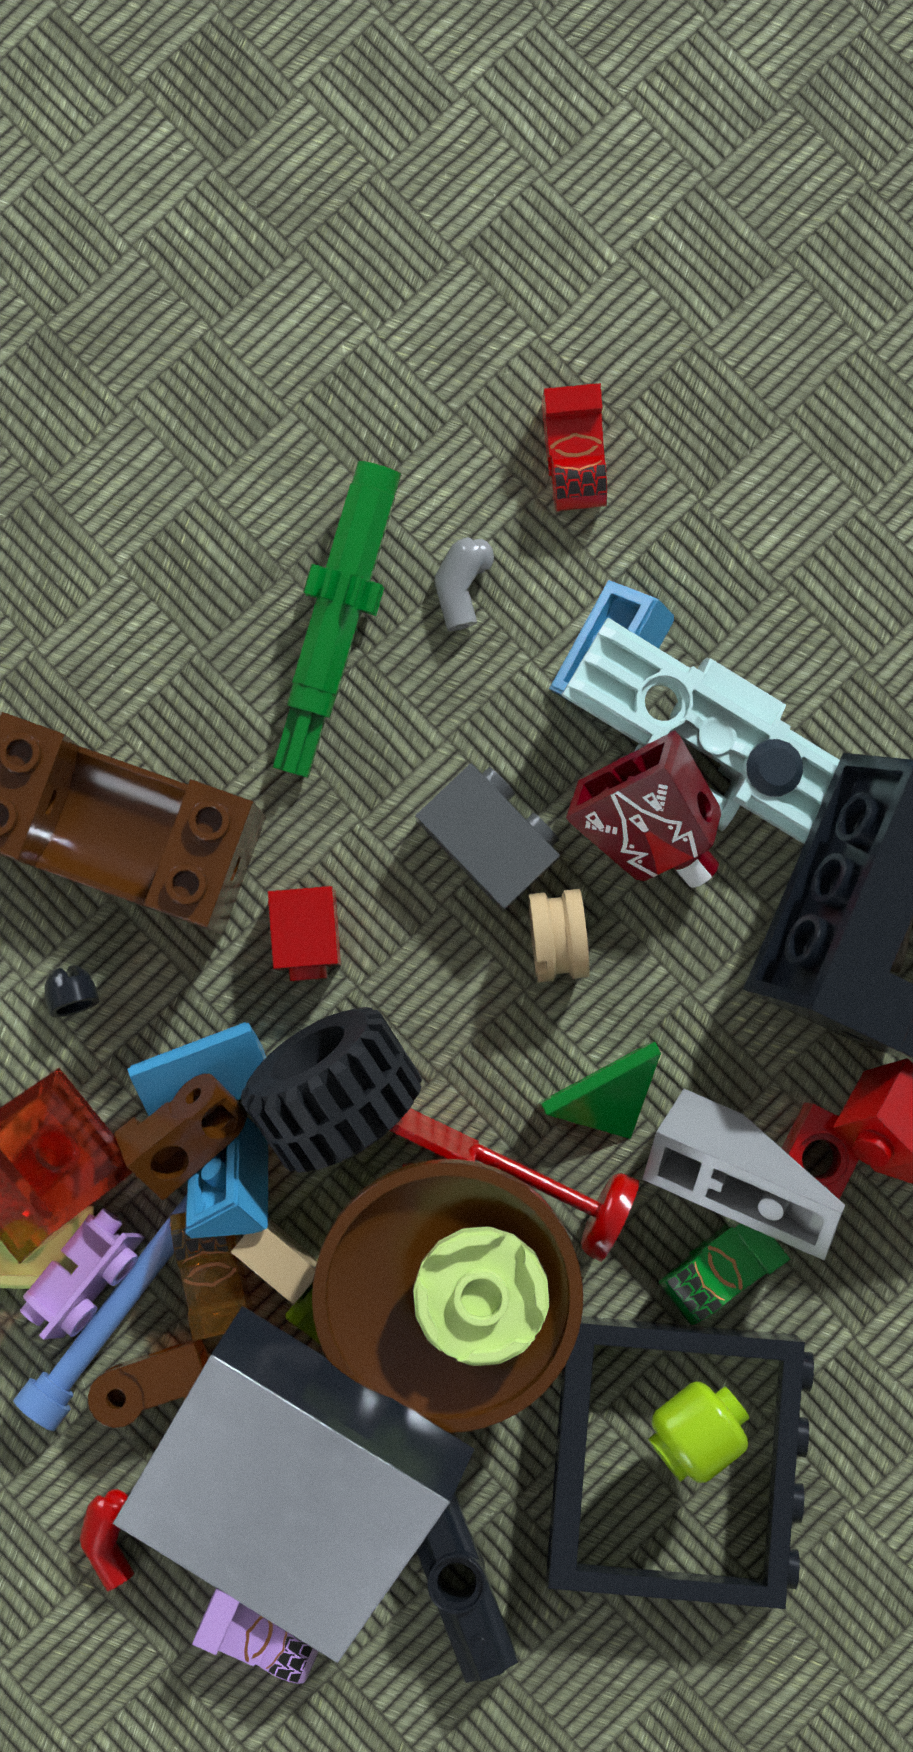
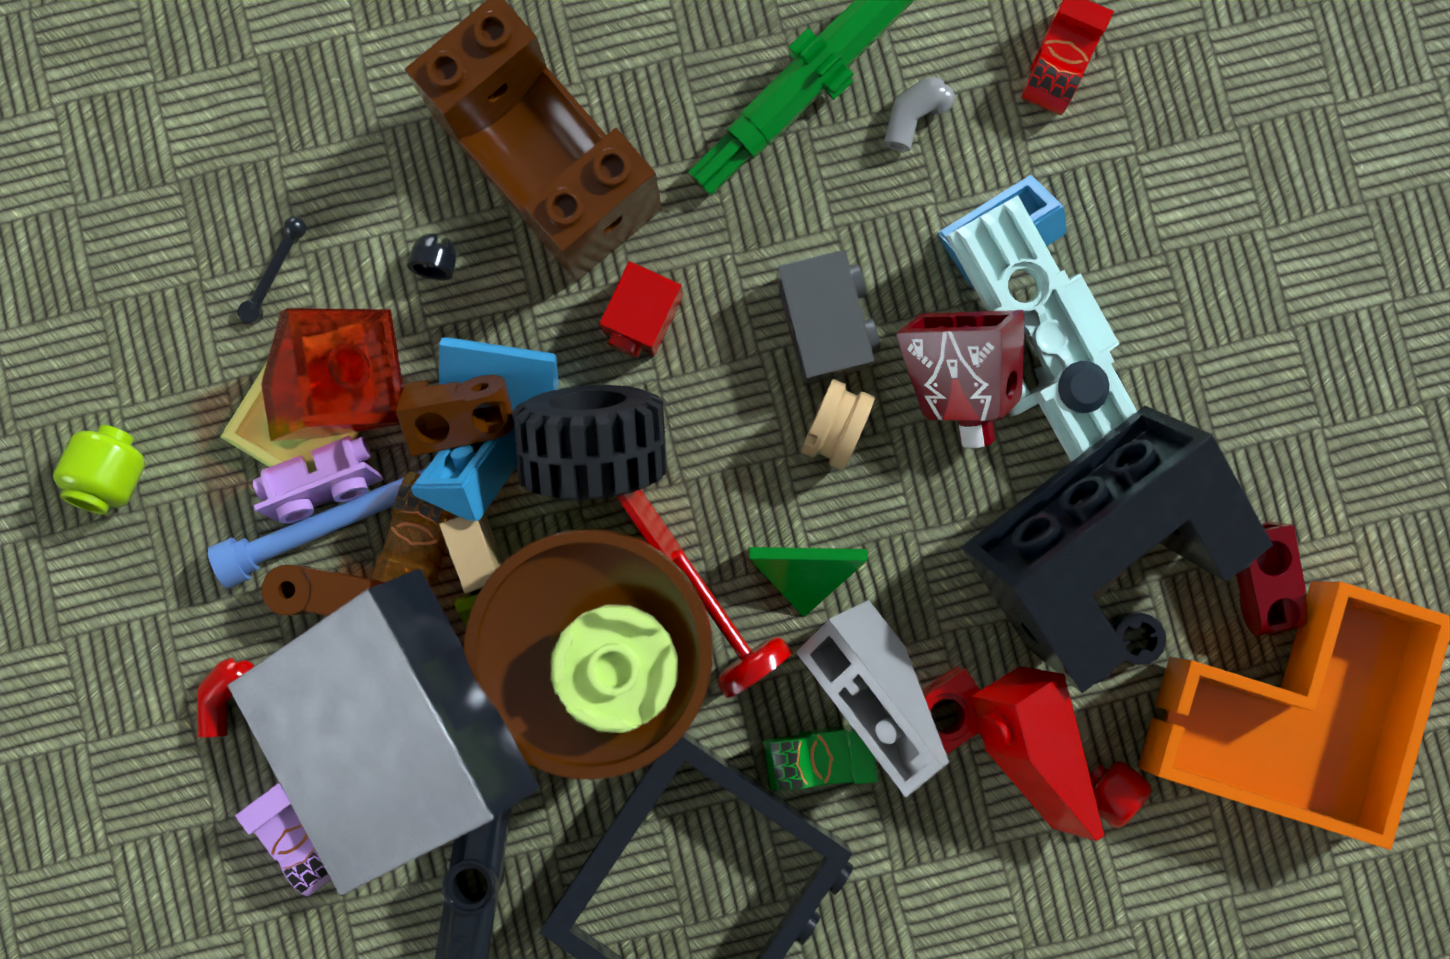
camera: 25 degrees right, 0 degrees up
lime head [648,1382,750,1483] -> none

